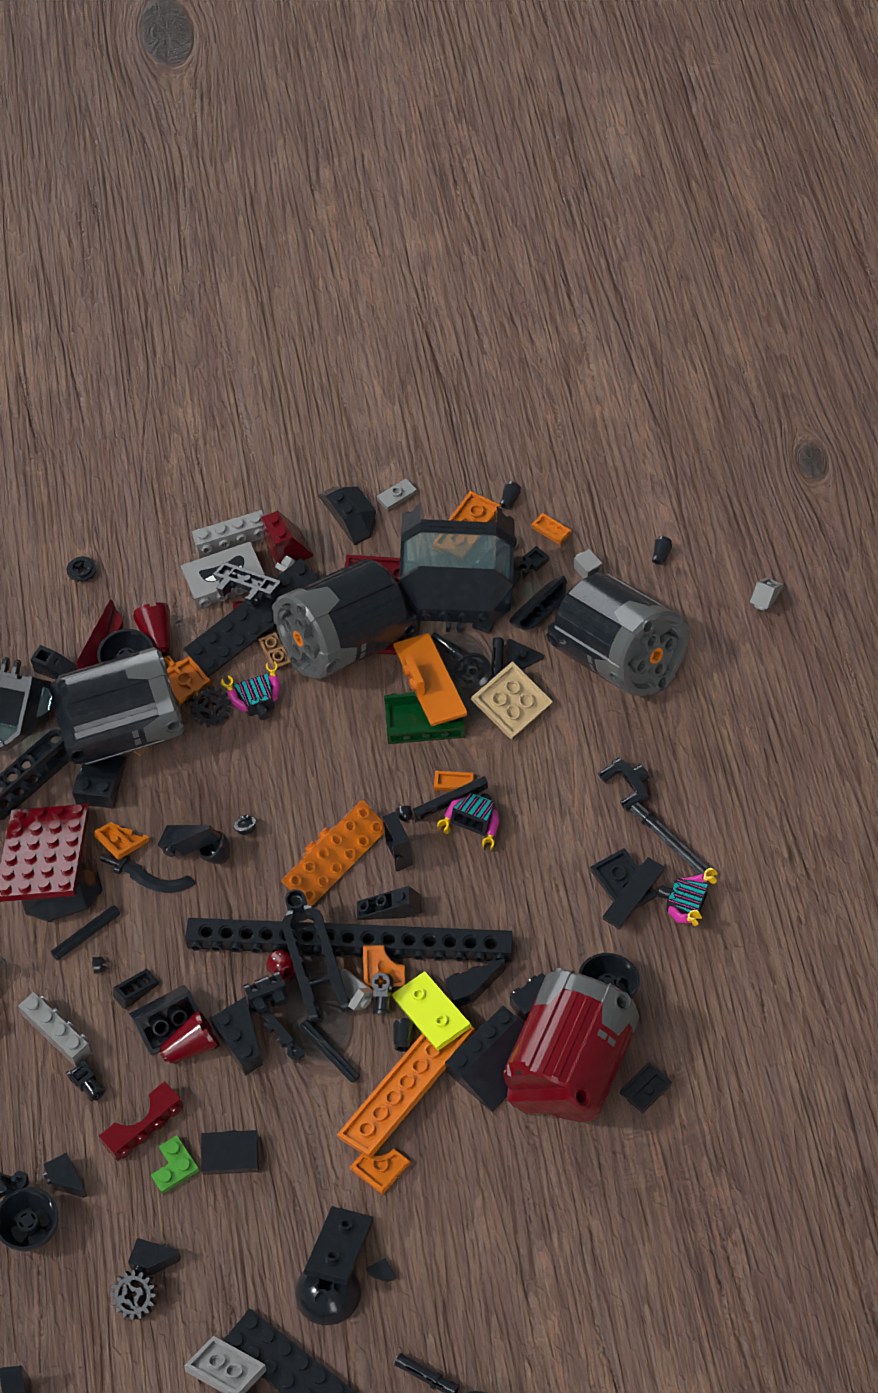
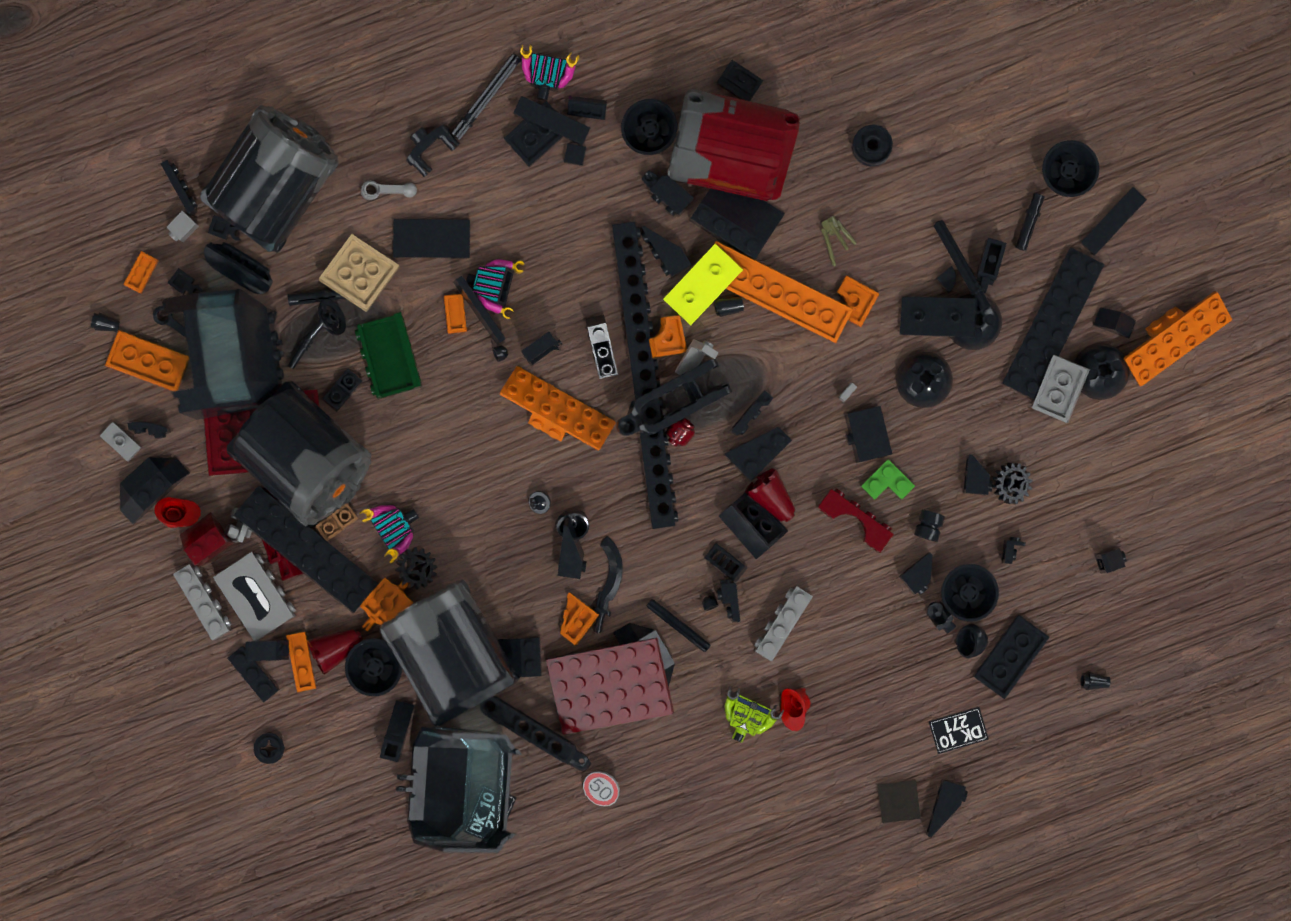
camera: 105 degrees left, 30 degrees up
black connector [65,1059,106,1102] -> none
dark red wedge [77,600,123,670] -> none
black hinge [213,562,283,607] -> none
black hips [243,971,289,1015] -> none
black axle [300,1019,360,1083] -> none
black connector [371,972,394,1014] -> none
orange bracket [393,633,467,726] -> none
black piece [507,639,544,670] -> none
black cone [652,536,672,565] -> none
light grey slope [750,578,784,610] -> none
none -> black slope [127,422,171,439]
none -> red piece [154,497,201,528]
none -> black plate [160,160,198,216]
none -> black plate [227,646,279,703]
none -> black slope [246,640,289,661]
none -> orange plate [286,632,317,692]
none -> black slope [322,369,362,412]
none -> light grey piece [361,180,417,200]
none -> black tile [393,219,470,259]
none -> black tile [564,143,586,166]
none -> black plate [567,96,607,120]
none -> black plate [717,579,740,622]
none -> olive plant [821,216,856,266]
none -> light grey tile [838,383,857,403]
none -> black wheel [852,124,893,167]
none -> black piece [896,351,953,408]
none -> black wheel [914,509,945,542]
none -> black axle [934,220,991,311]
none -> black hinge [975,238,1007,294]
none -> black bracket [1002,537,1026,564]

